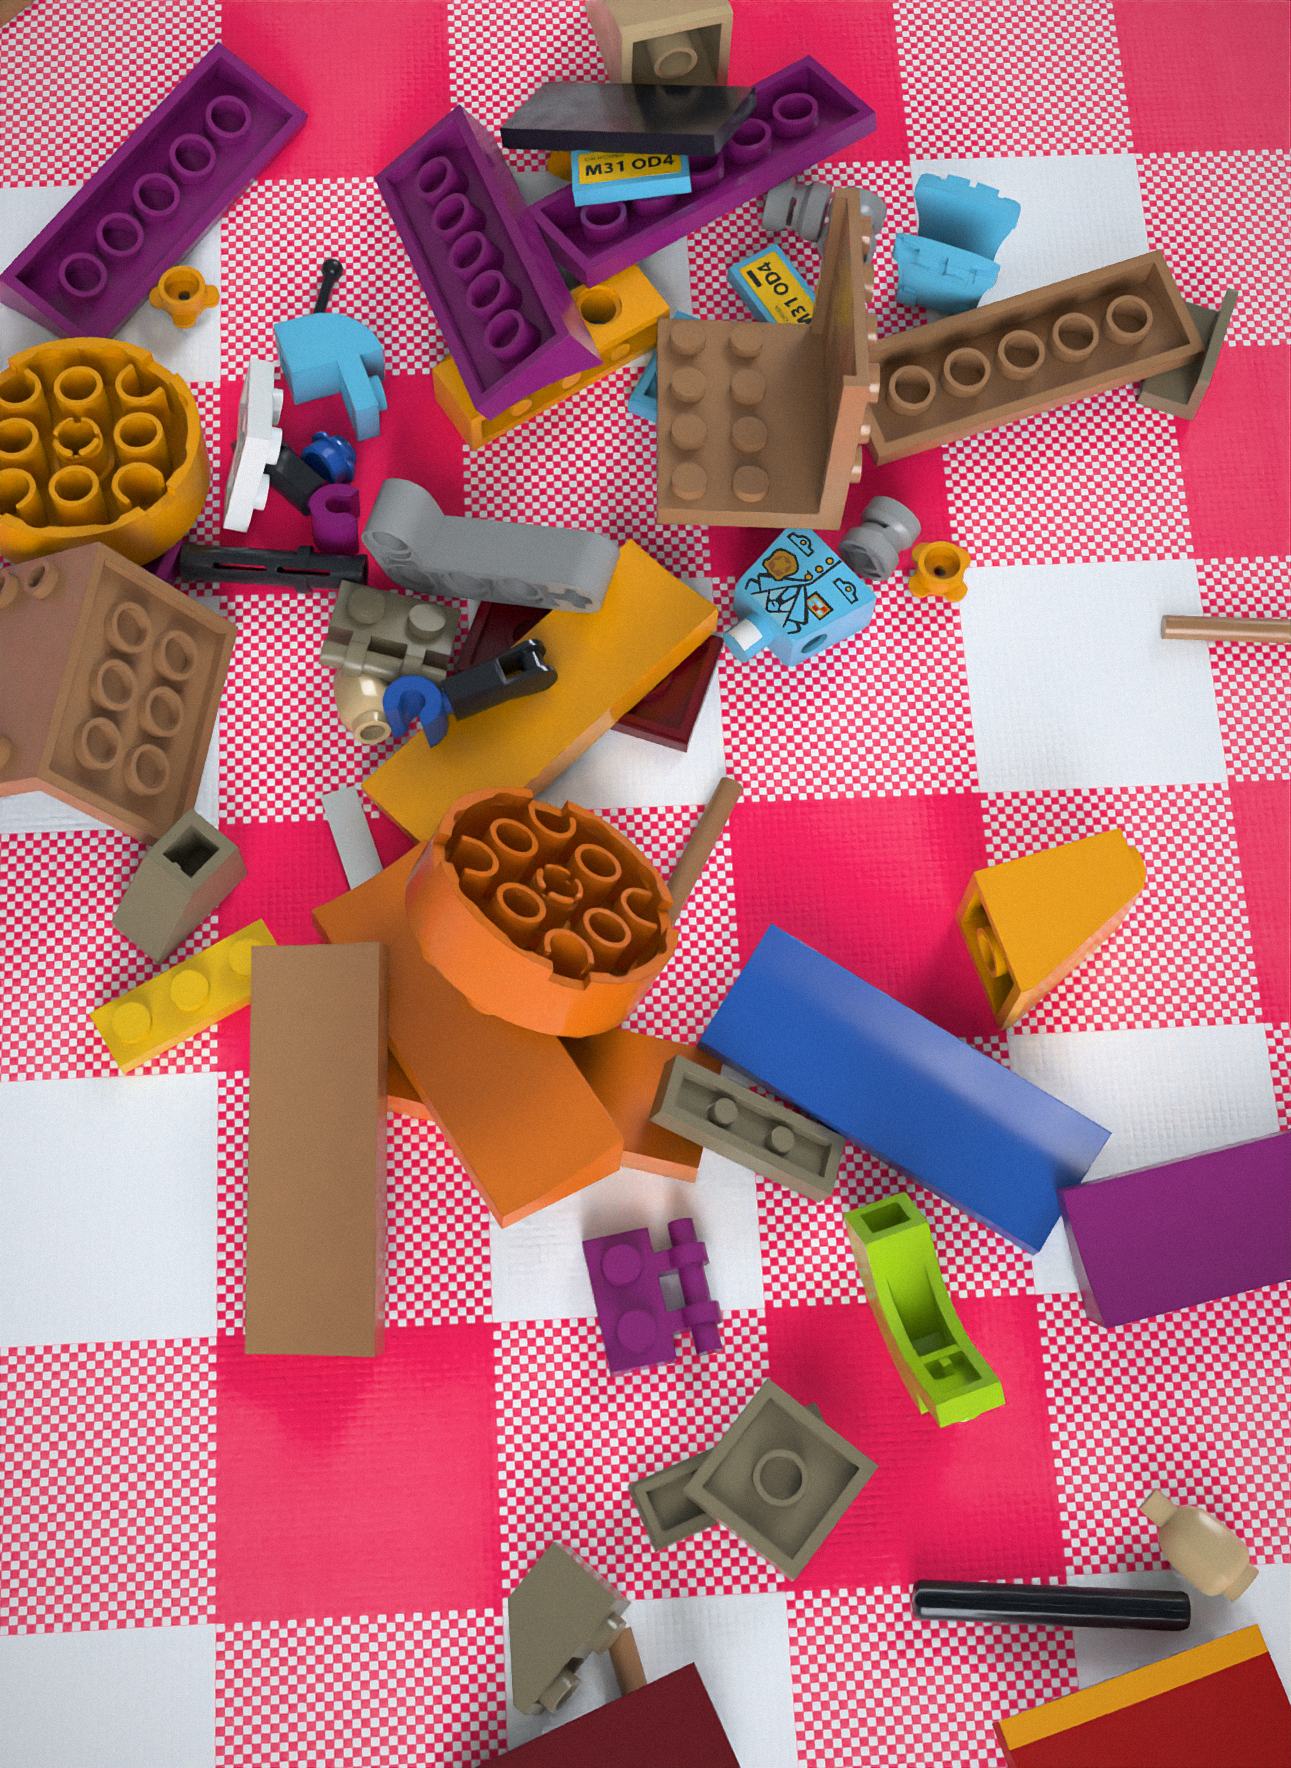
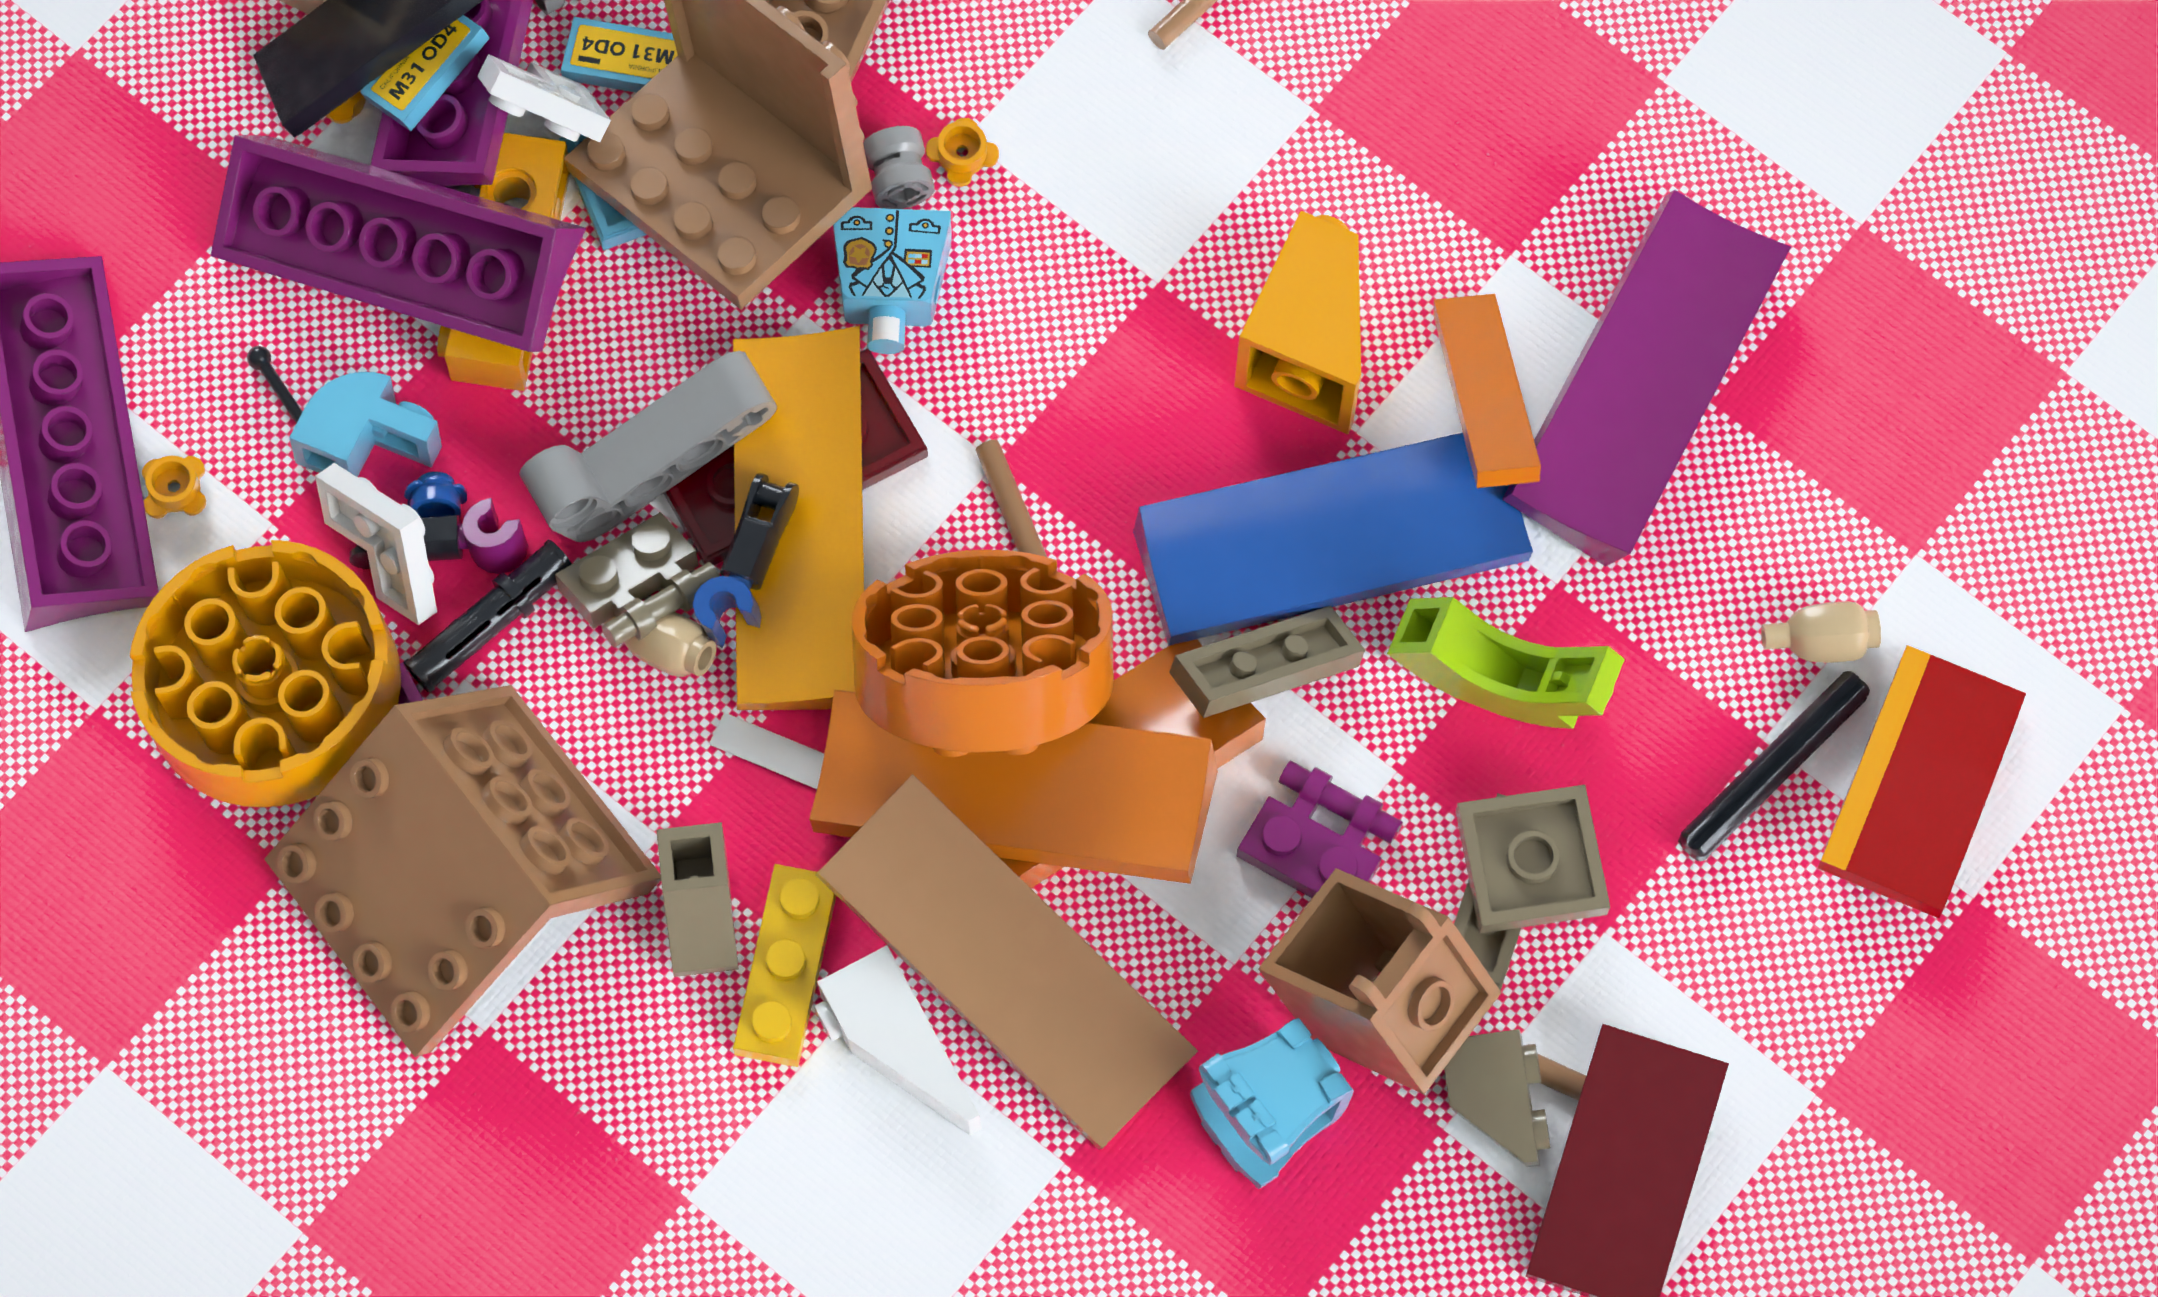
camera: 45 degrees left, 0 degrees up
none -> white plate [478,54,611,142]
none -> white slope [814,945,982,1136]
none -> medium azure piece [1190,1018,1354,1189]
none -> medium nougat container [1258,868,1502,1095]
none -> orange tile [1433,293,1541,488]

